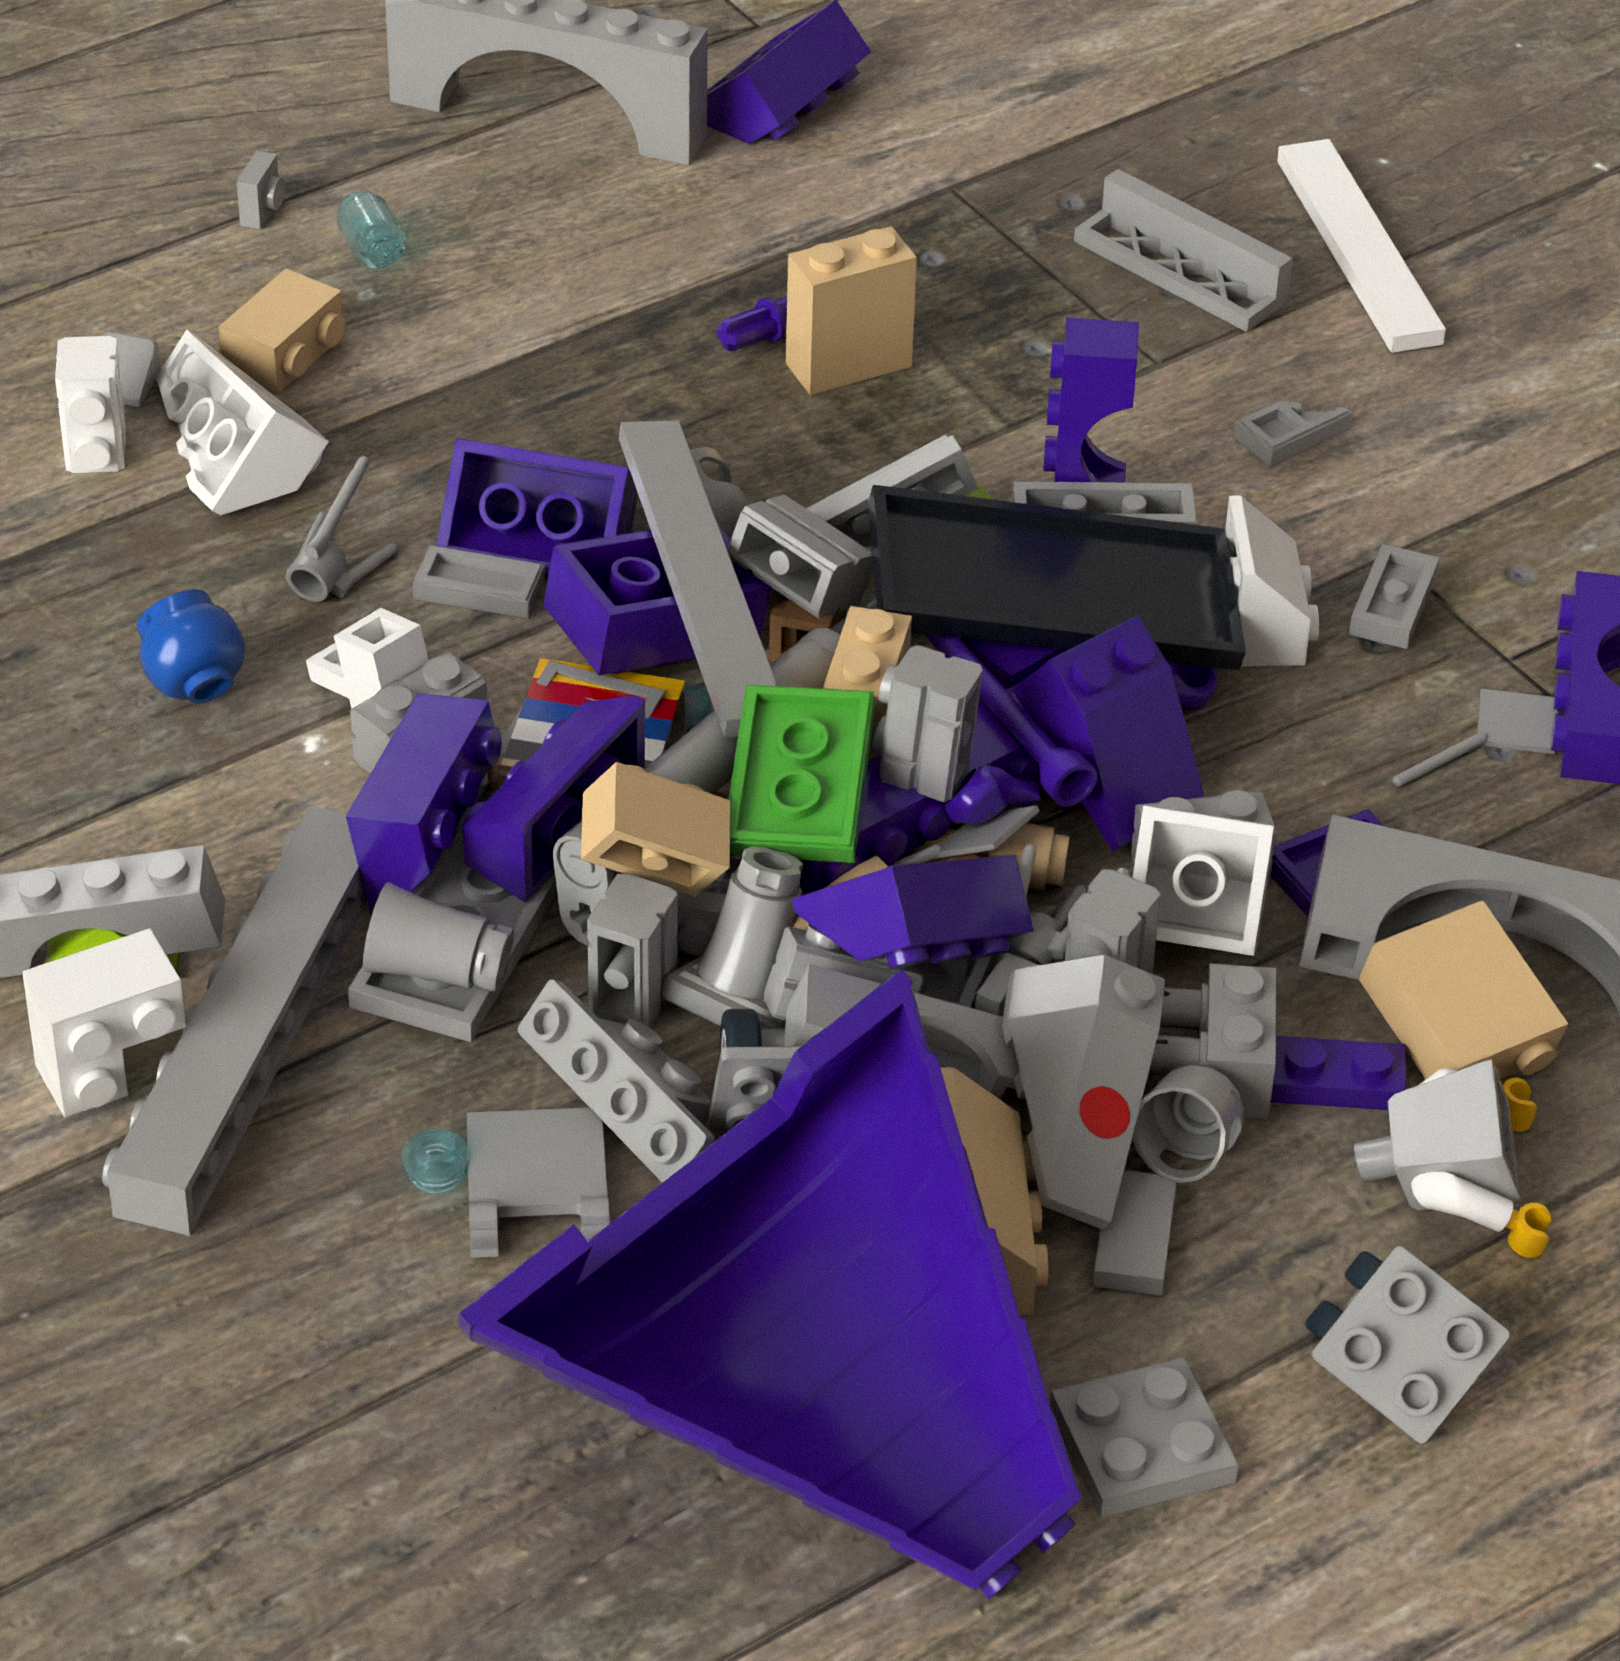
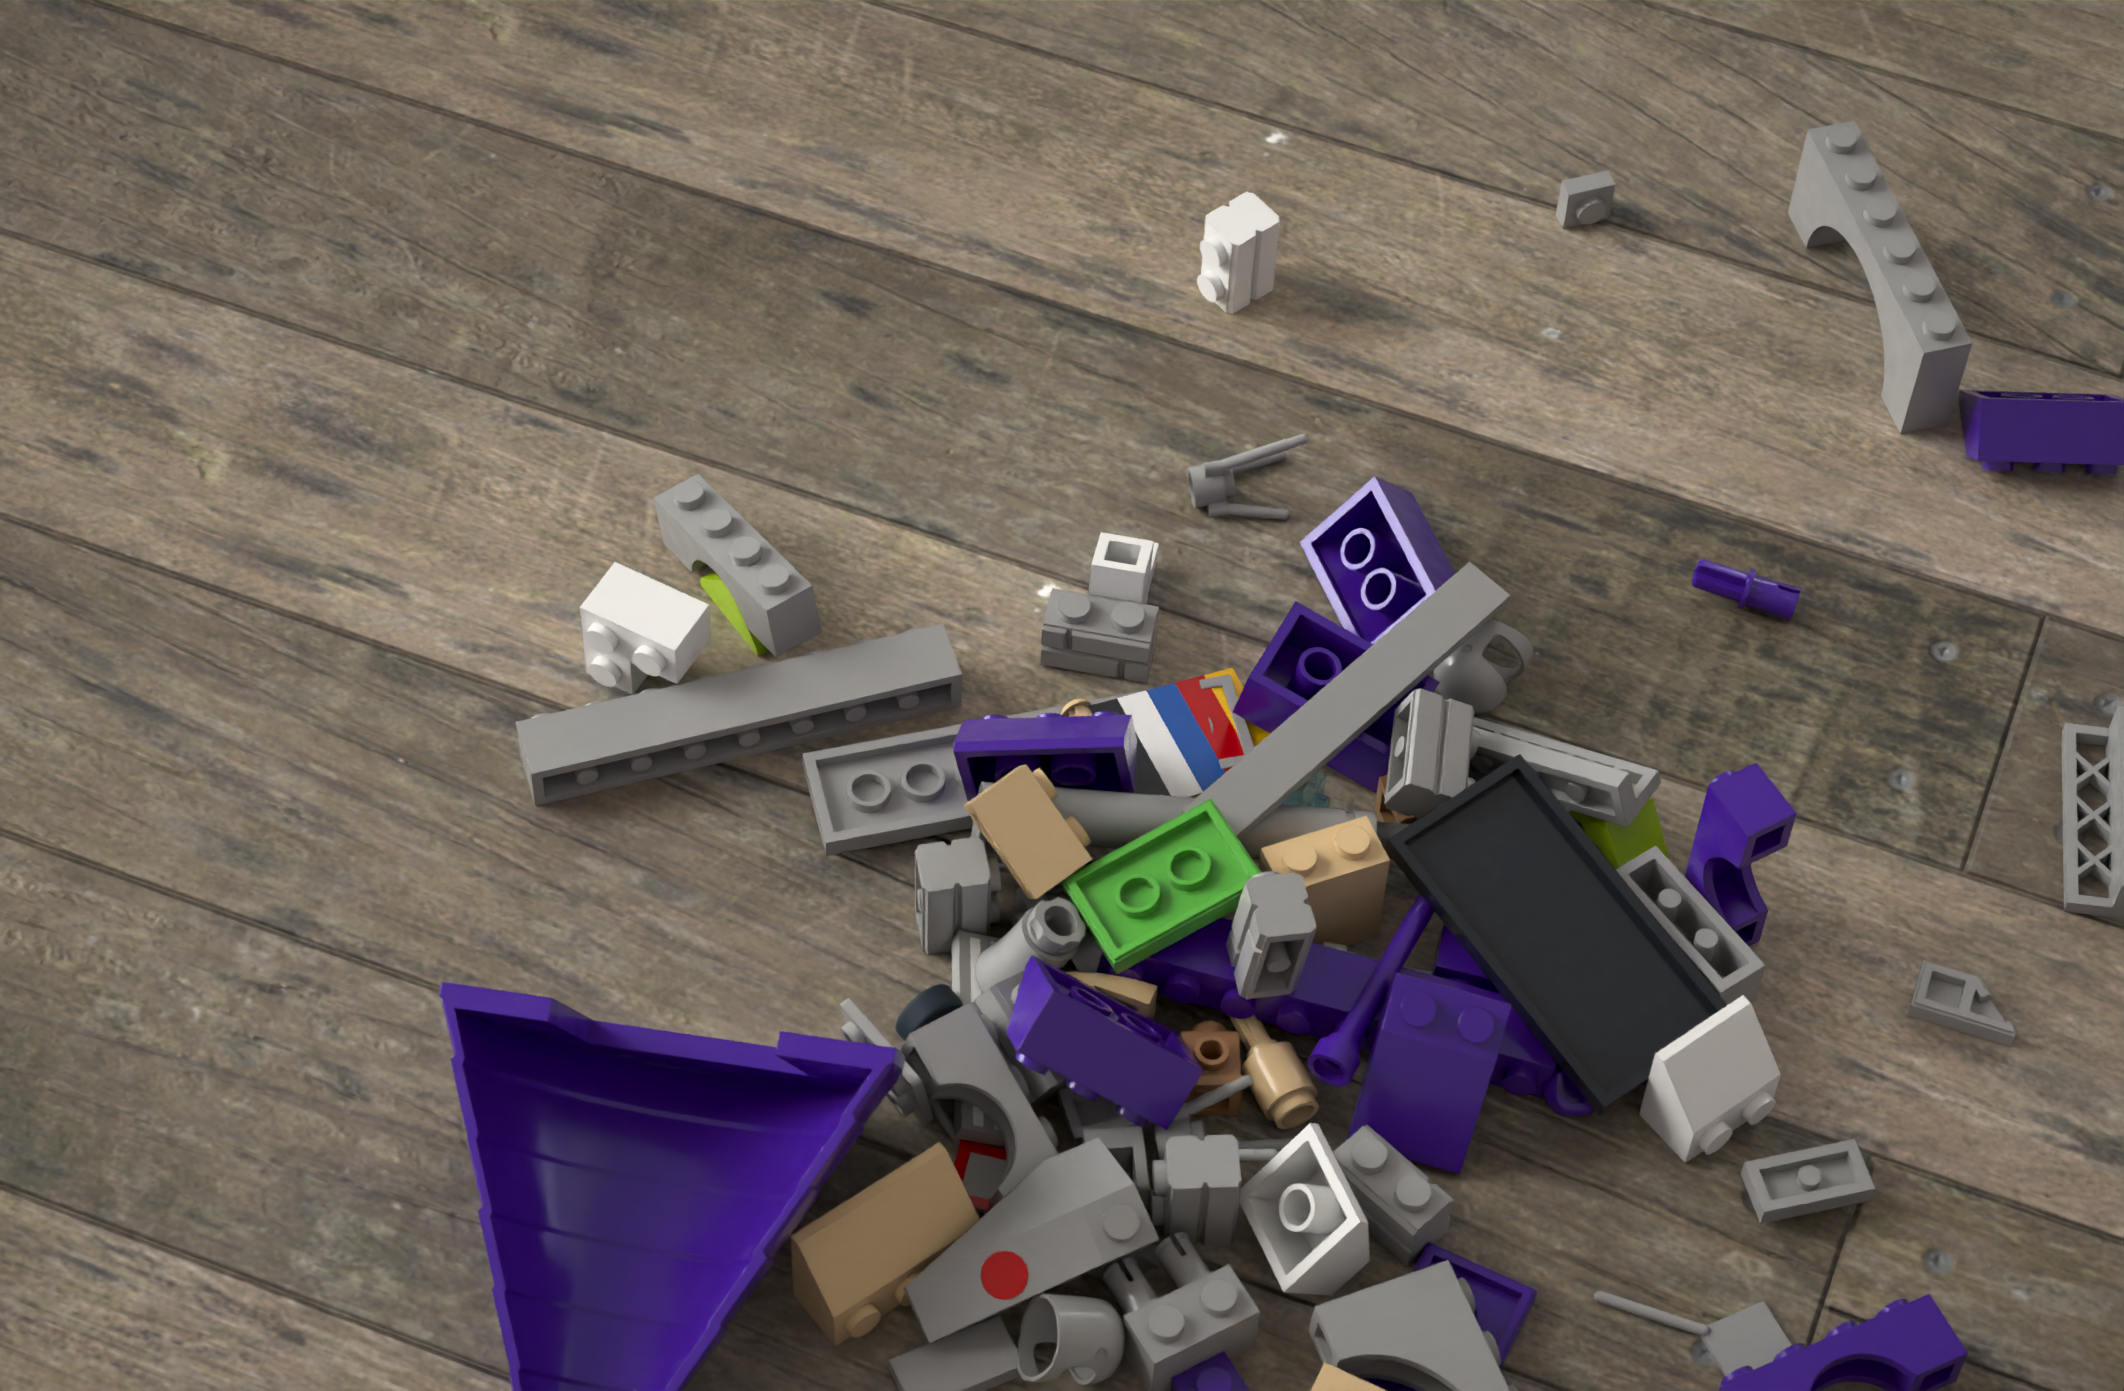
camera: 55 degrees right, 10 degrees up
light grey slope [103,331,160,407] -> none
blue piece [136,589,245,704] -> none
white wedge [156,330,329,515] -> none
tan brick [218,268,345,394] -> none
clear light blue brick [337,191,407,269] -> none
dark purple slope [346,693,502,914] -> none
light grey plant [363,882,514,991] -> none
clear light blue plate [401,1129,470,1193] -> none
light grey tile [412,546,545,619] -> none
light grey flag [466,1107,610,1258] -> none
light grey bracket [518,979,714,1183] -> none
tan brick [786,226,917,395] -> none
light grey piece [887,805,1039,867] -> none
dark purple animal [945,765,1041,825] -> none

